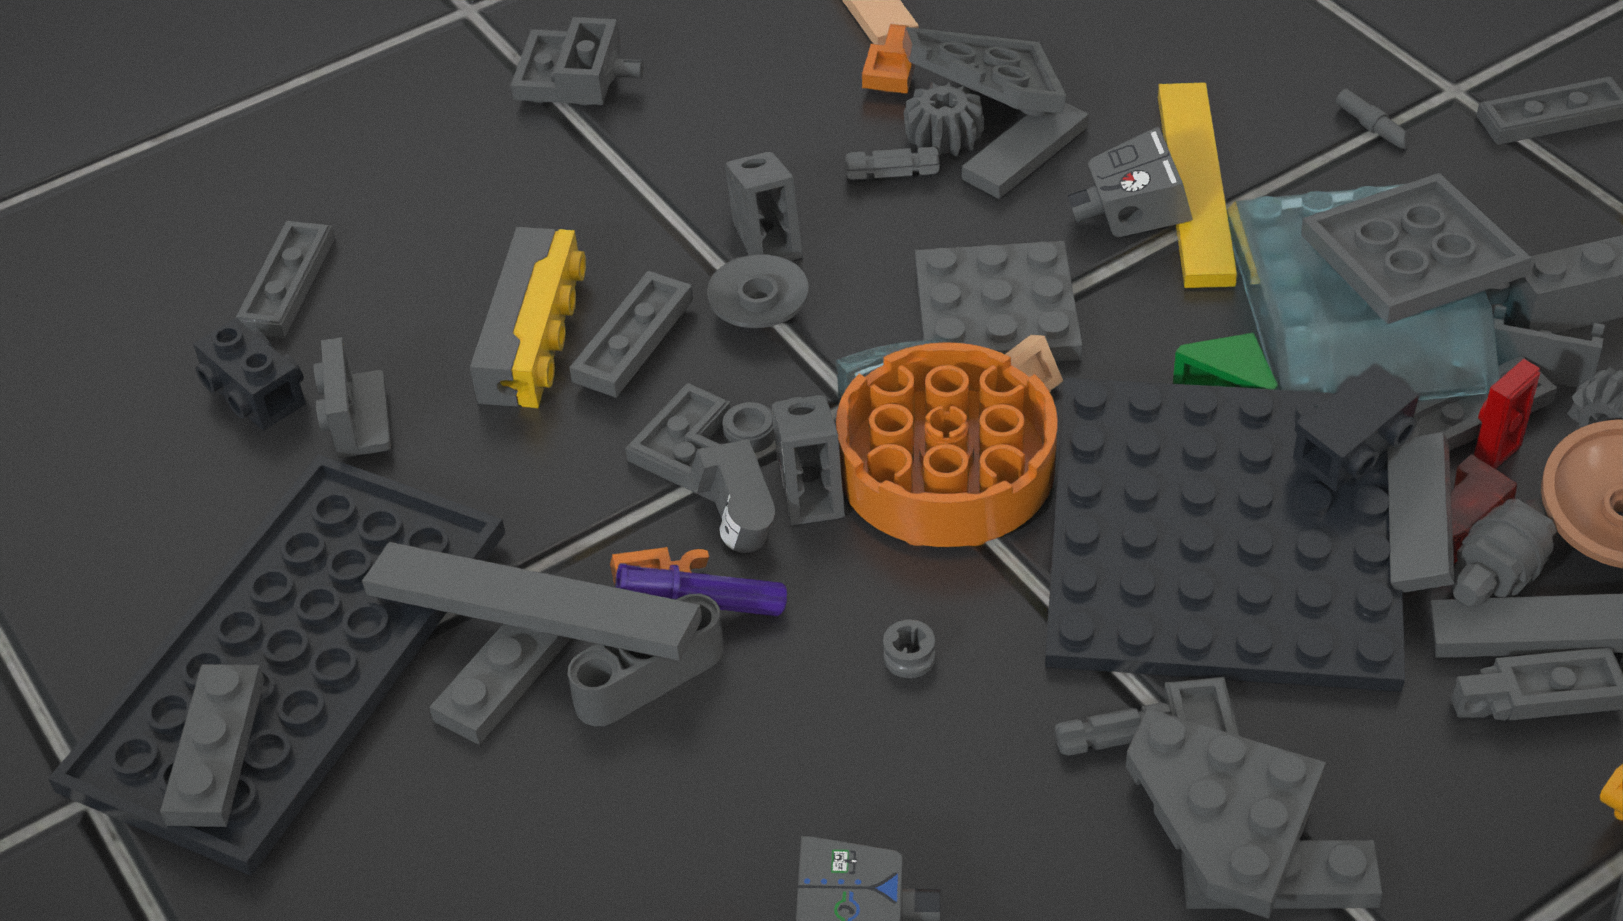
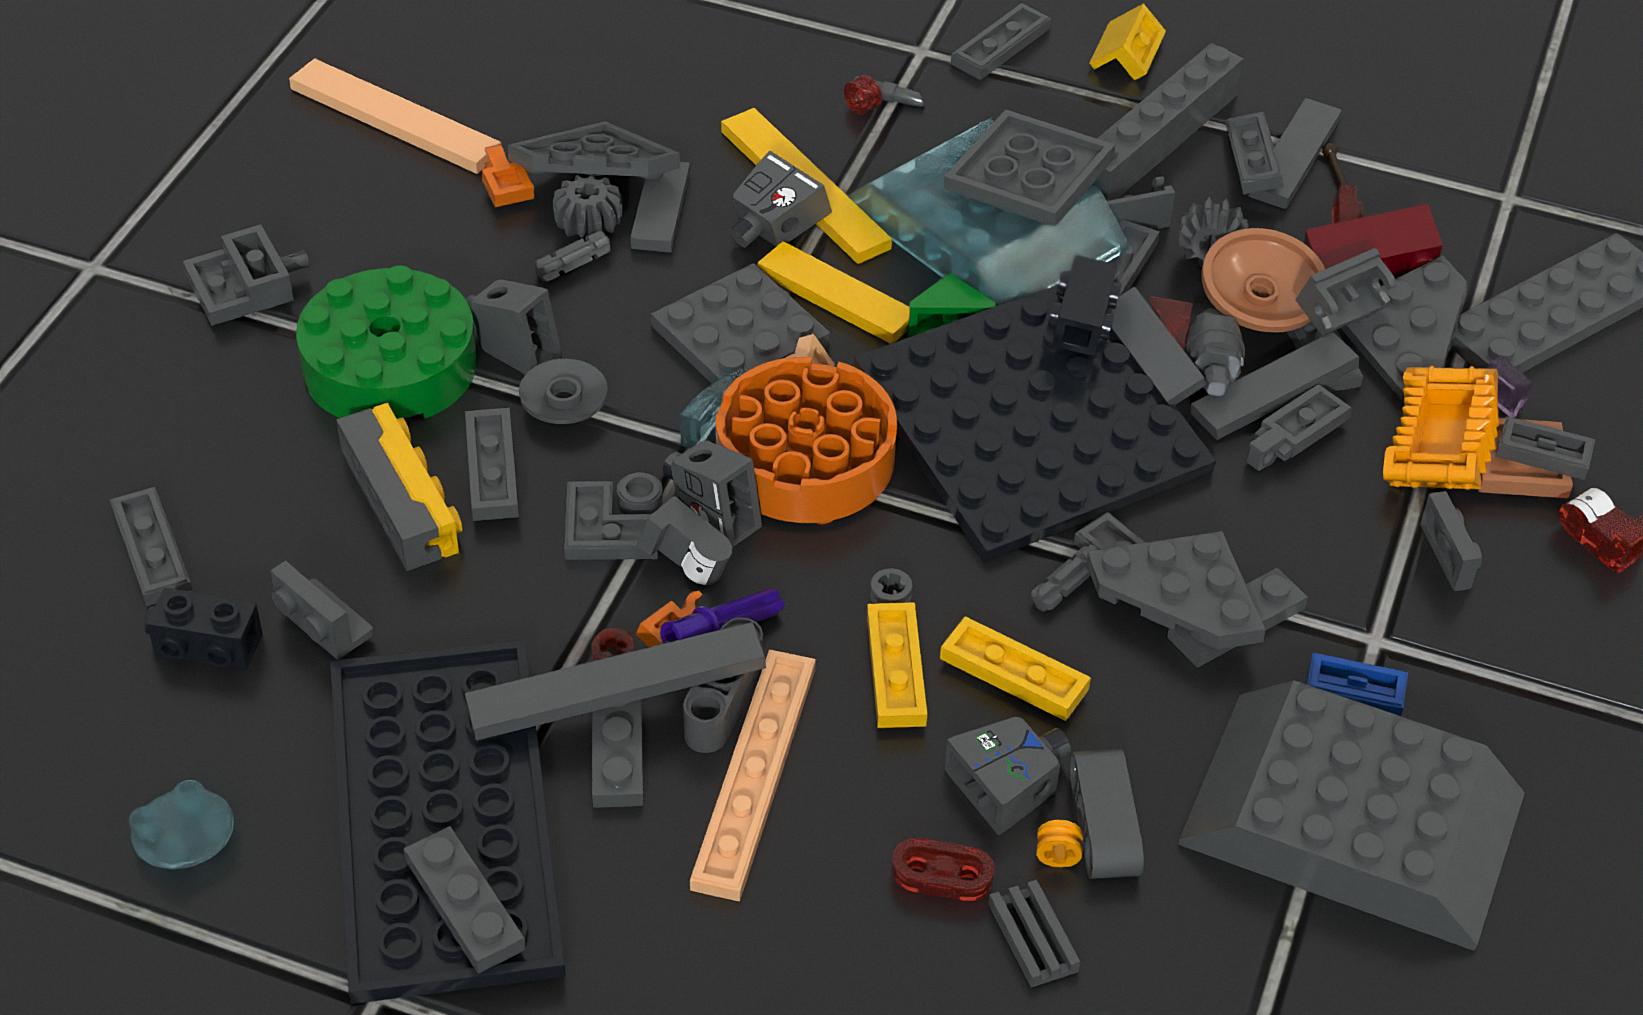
camera: 40 degrees left, 0 degrees up
red plate [1472,359,1540,474] -> none
none -> clear light blue dish [129,780,234,869]
none -> green brick [296,265,477,419]
none -> clear red bush [591,628,635,661]
none -> light nougat tile [690,649,816,902]
none -> yellow tile [757,241,909,344]
none -> clear red bush [844,75,882,115]
none -> yellow plate [867,602,927,728]
none -> yellow plate [940,616,1091,721]

